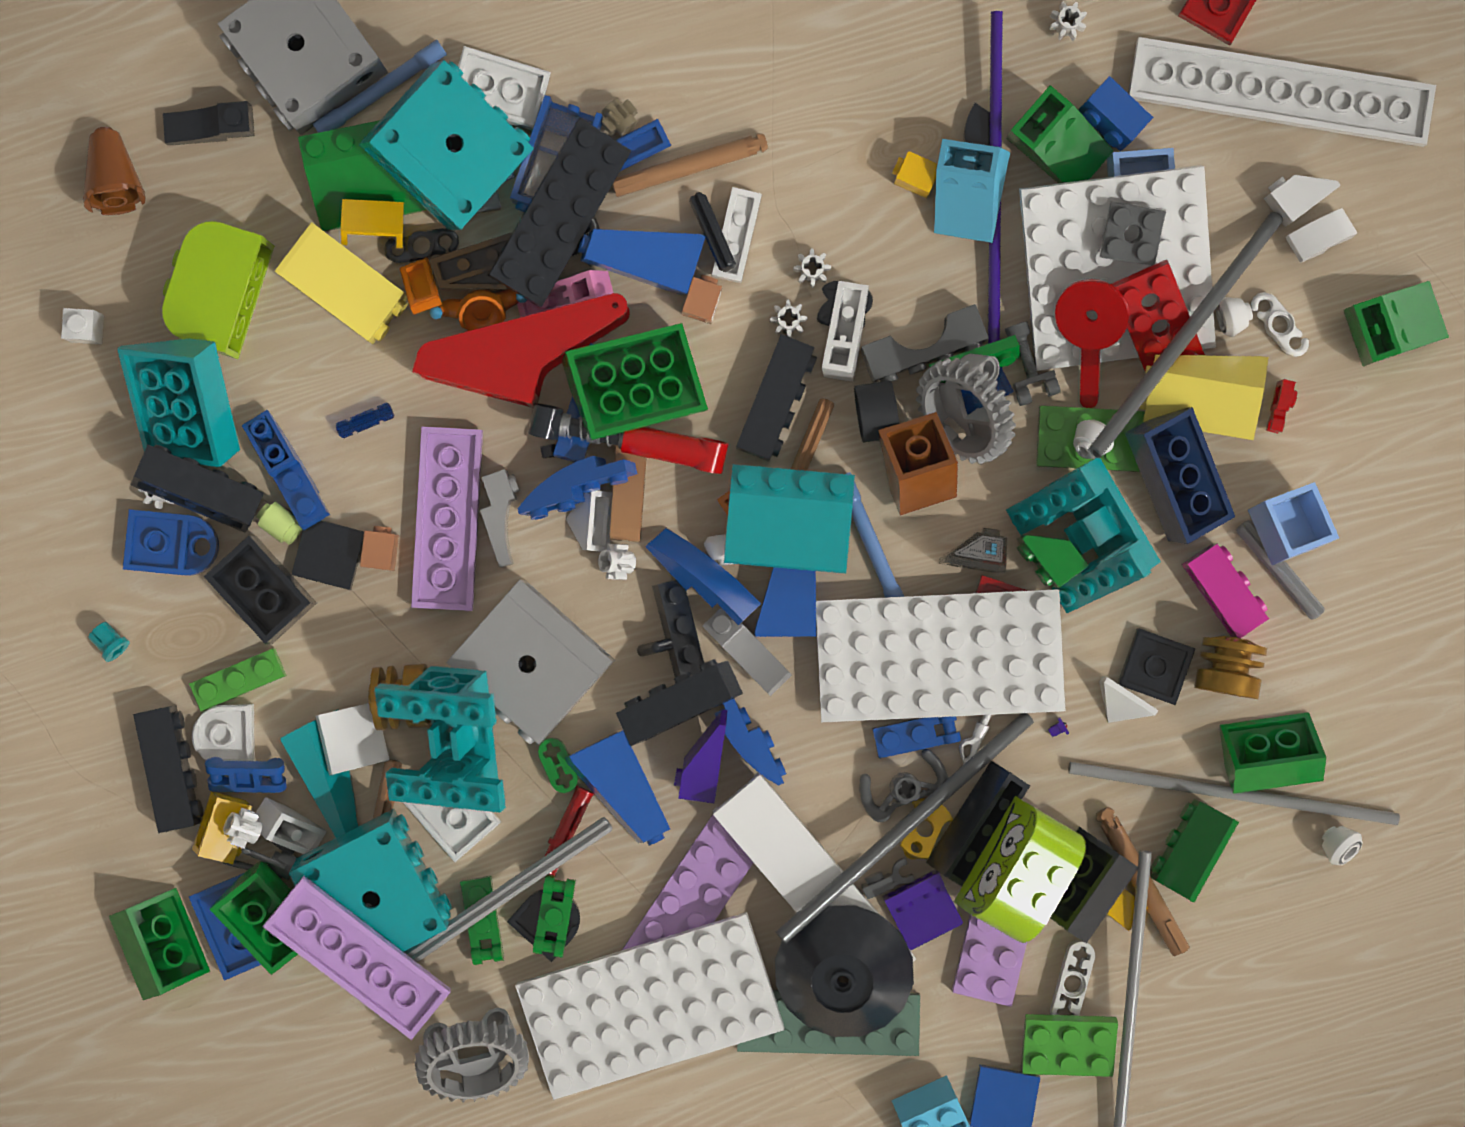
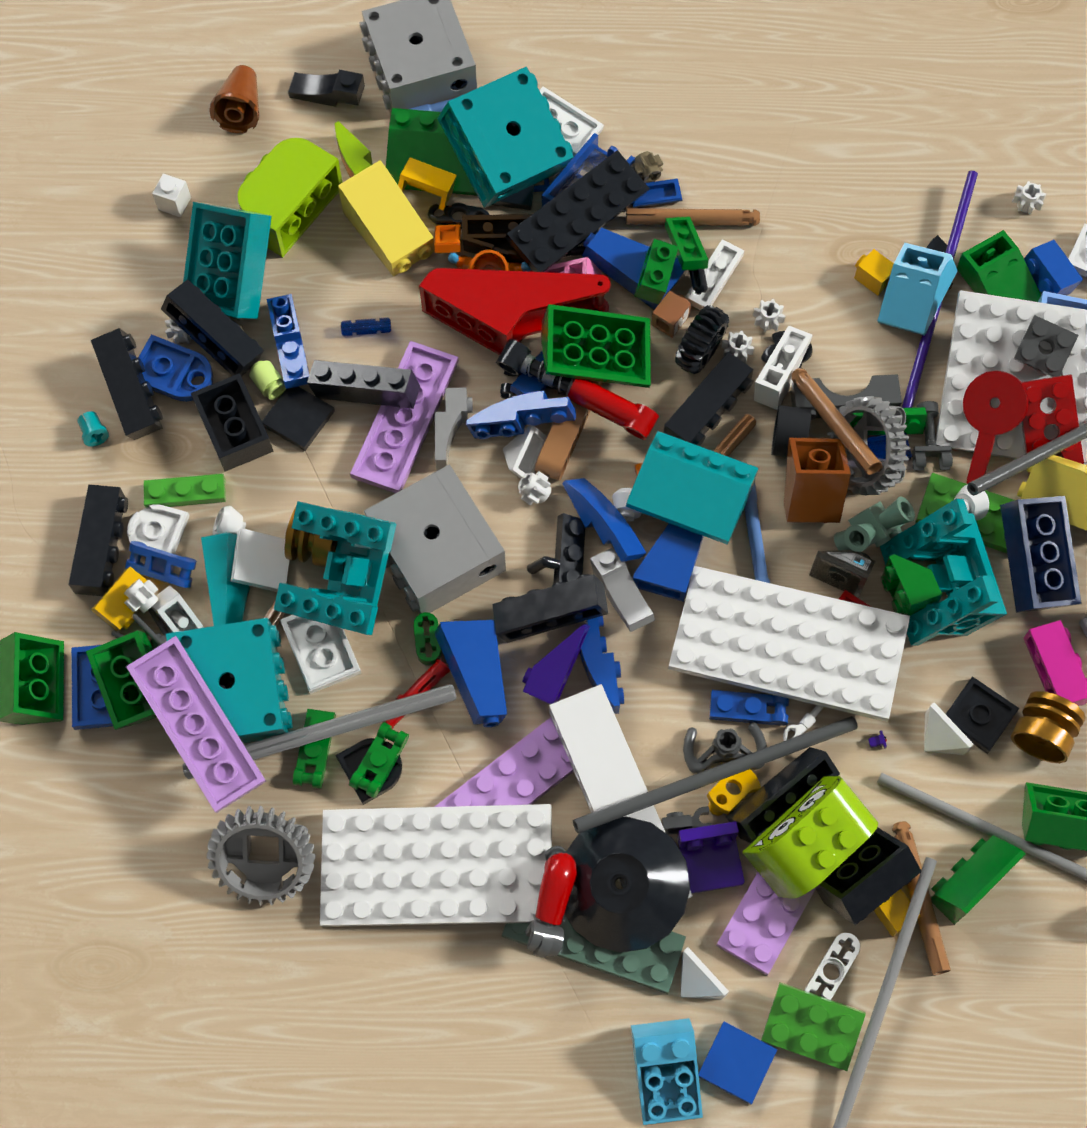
camera: 20 degrees right, 20 degrees down
nougat brick [360,526,399,571] -> none
none -> black brick [91,328,163,440]
none -> white cone [212,505,246,535]
none -> black brick [307,360,420,409]
none -> lime slope [335,121,373,178]
none -> red piece [525,846,577,958]
none -> green brick [634,239,678,304]
none -> green plate [665,217,709,271]
none -> black gear [675,305,729,374]
none -> white slope [681,947,729,1000]
none -> medium nougat piece [791,368,883,475]
none -> sand green brick [834,497,915,553]

